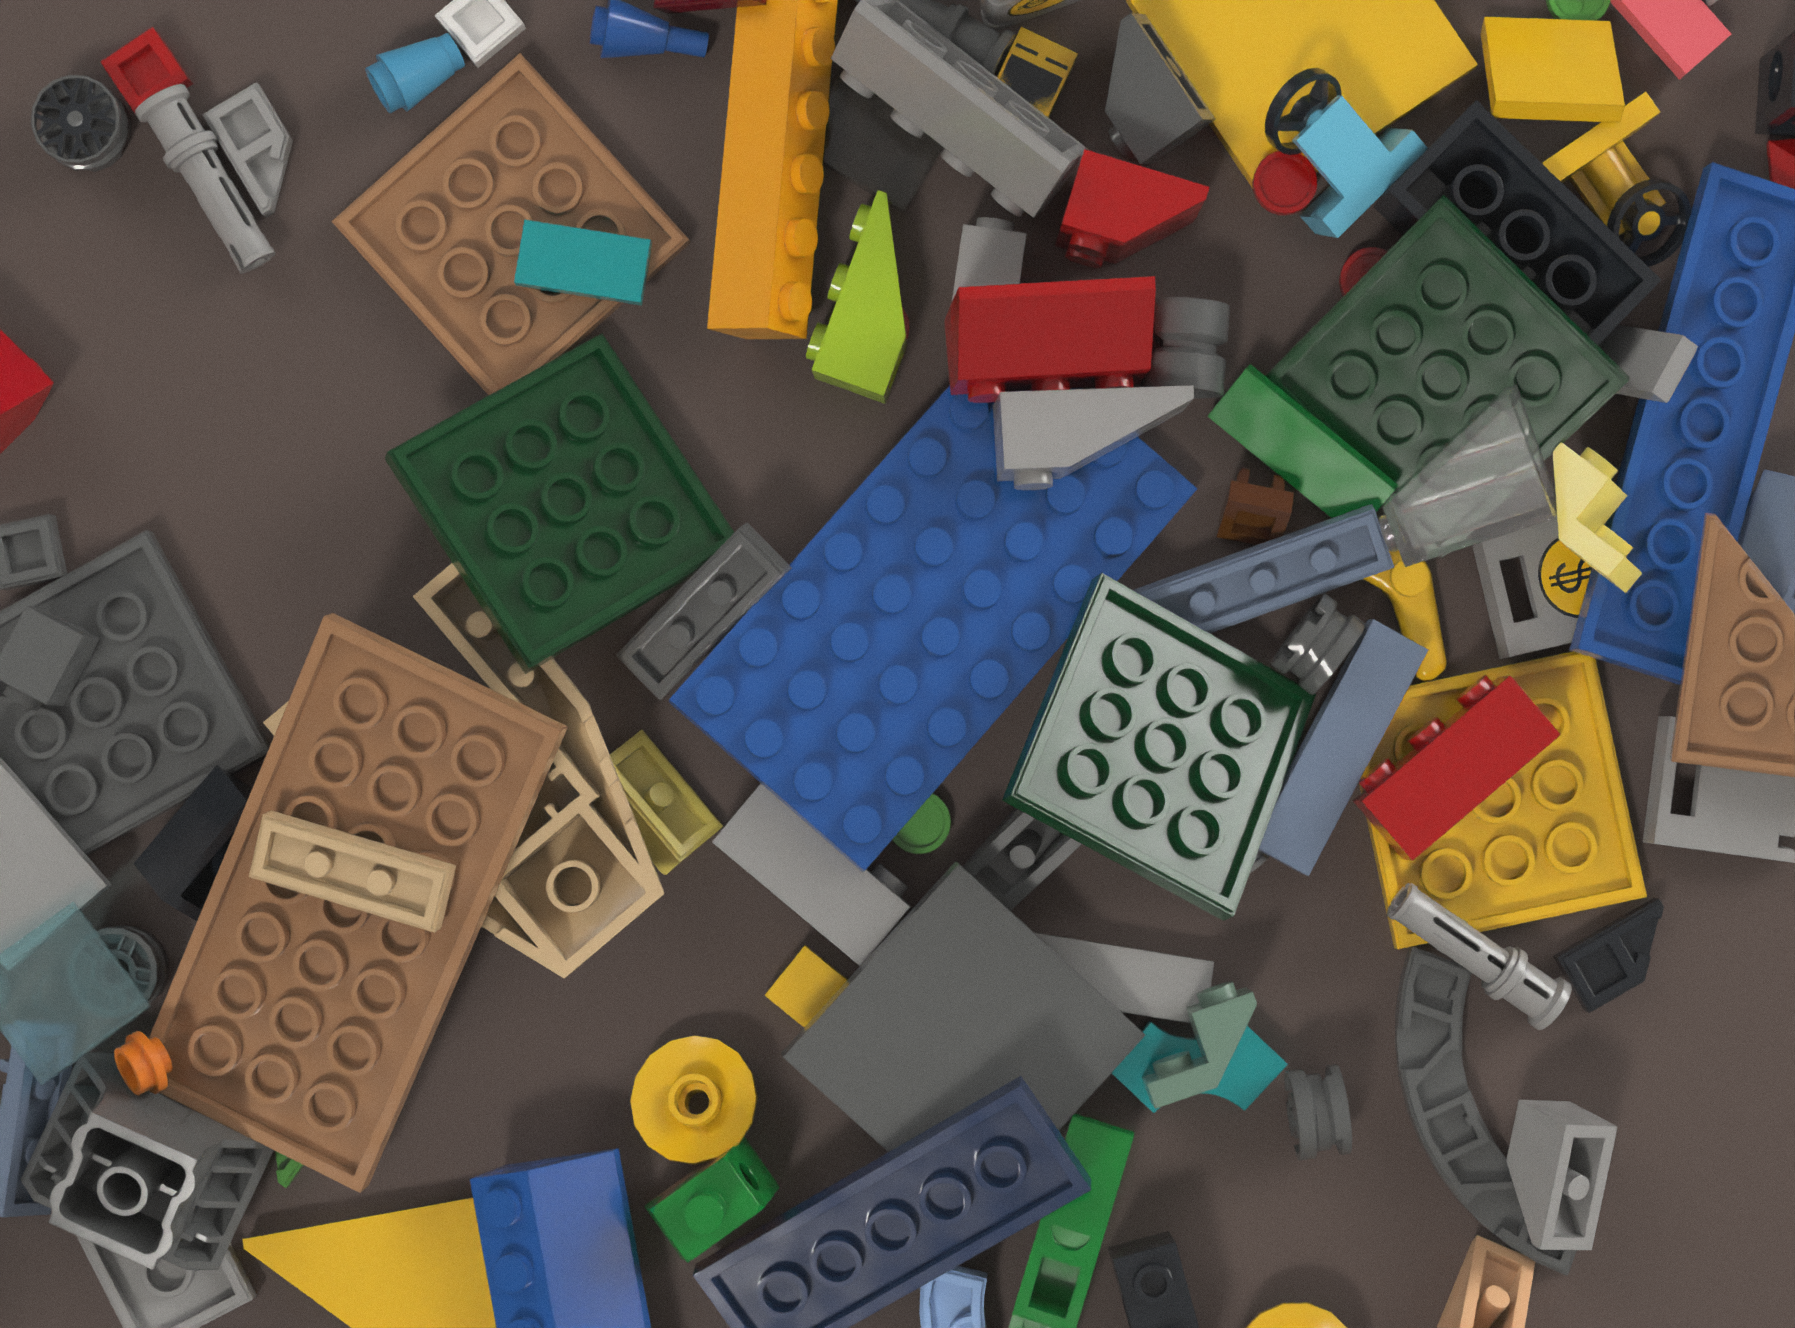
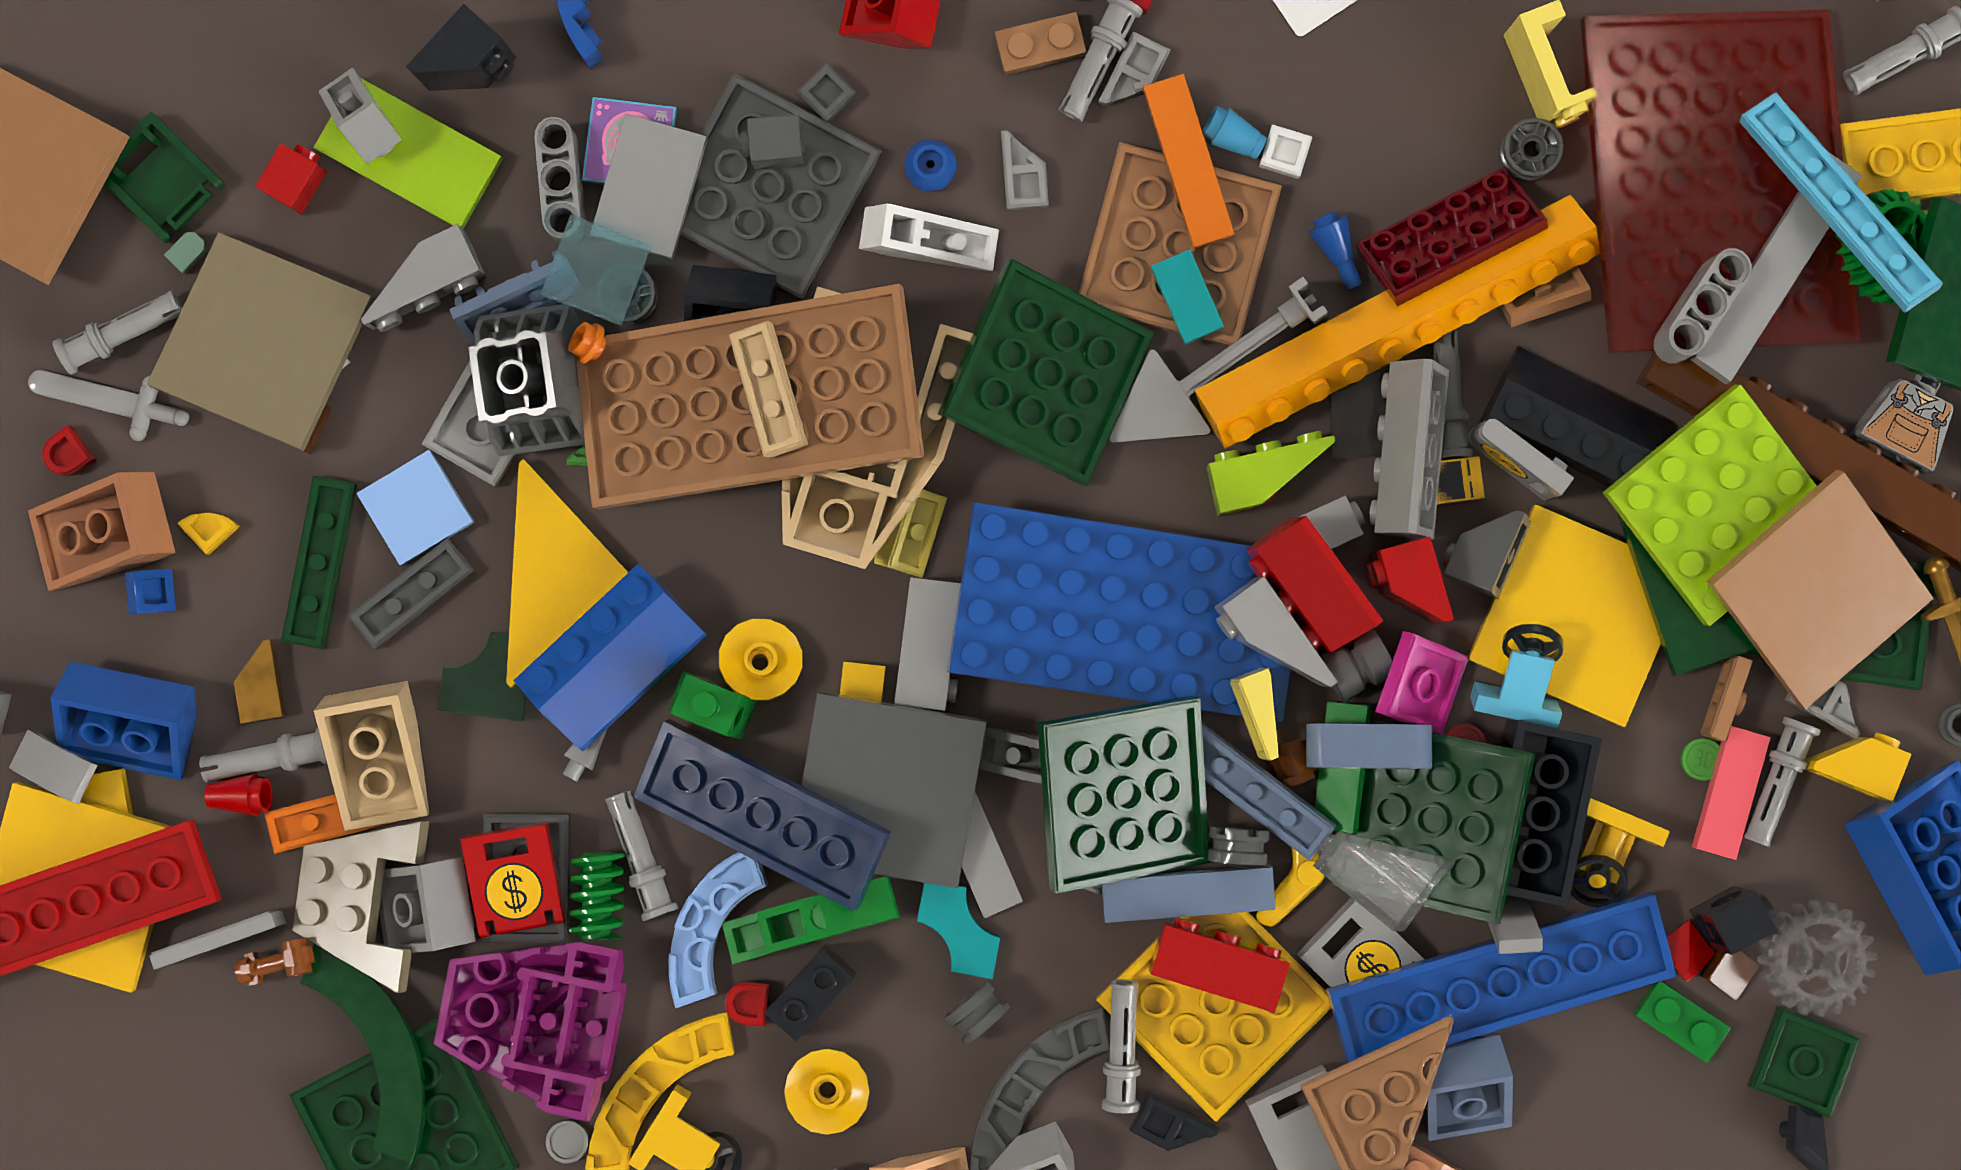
camera: 65 degrees right, 0 degrees up
dark grey tile [616,522,792,700] -> none
bright green piece [892,793,951,854] -> none
sand green slope [1142,981,1257,1109] -> none
red piece [1252,151,1317,216] -> none
yellow tile [1481,17,1625,122] -> none
light yellow slope [1553,442,1642,593] -> none
none -> white slope [859,203,999,271]
none -> blue plate [904,139,957,191]
none -> medium nougat plate [995,12,1086,75]
none -> light grey tile [1001,131,1049,211]
none -> light grey piece [1109,277,1329,442]
none -> orange tile [1143,74,1235,249]
none -> light yellow slope [1230,668,1279,760]
none -> sand blue beam [1306,723,1432,769]
none -> dark pink tile [1375,631,1469,734]

